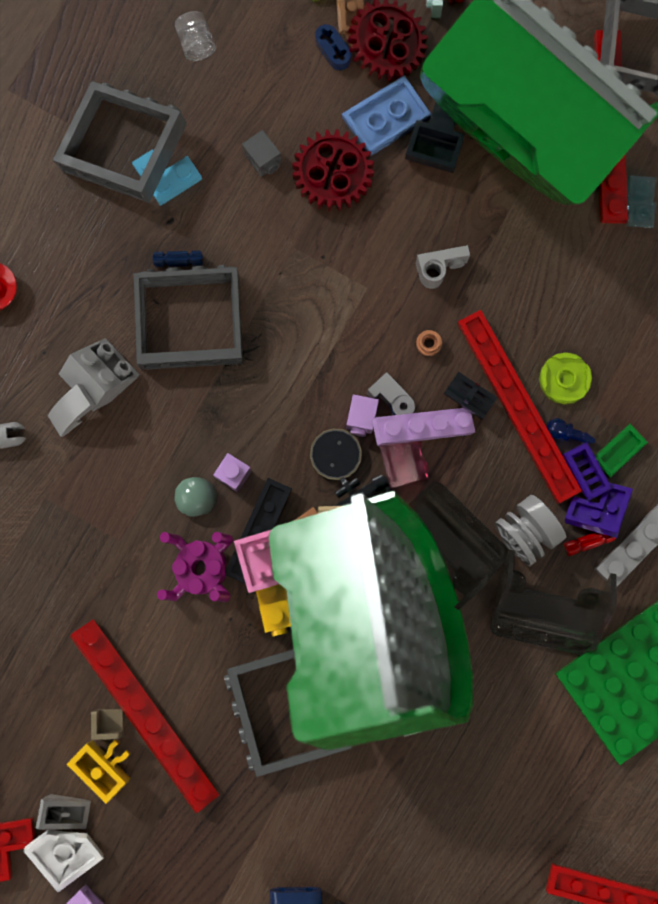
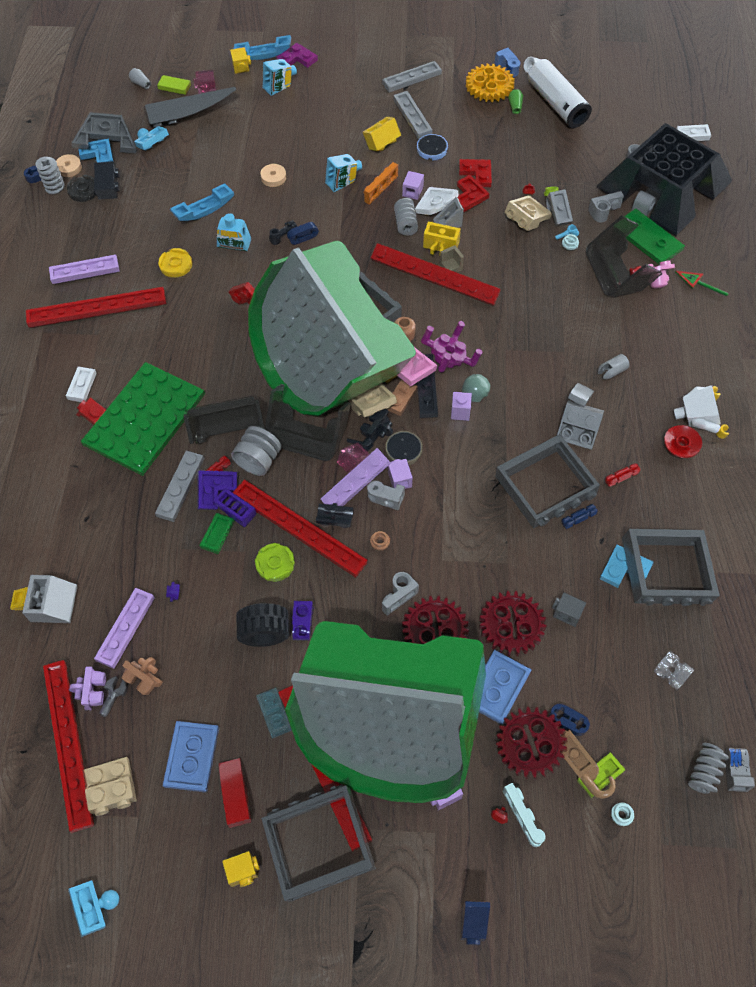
camera: 155 degrees right, 20 degrees down
clear blue bar [547,418,595,443] -> none
none -> red plate [228,282,255,305]
none -> black tyre [236,603,289,647]
none -> dark purple leg [292,601,314,641]
none -> light grey piece [394,198,418,236]
none -> nougat head [394,317,416,342]
none -> dark red gear [402,596,469,644]
none -> red axle [605,463,640,487]

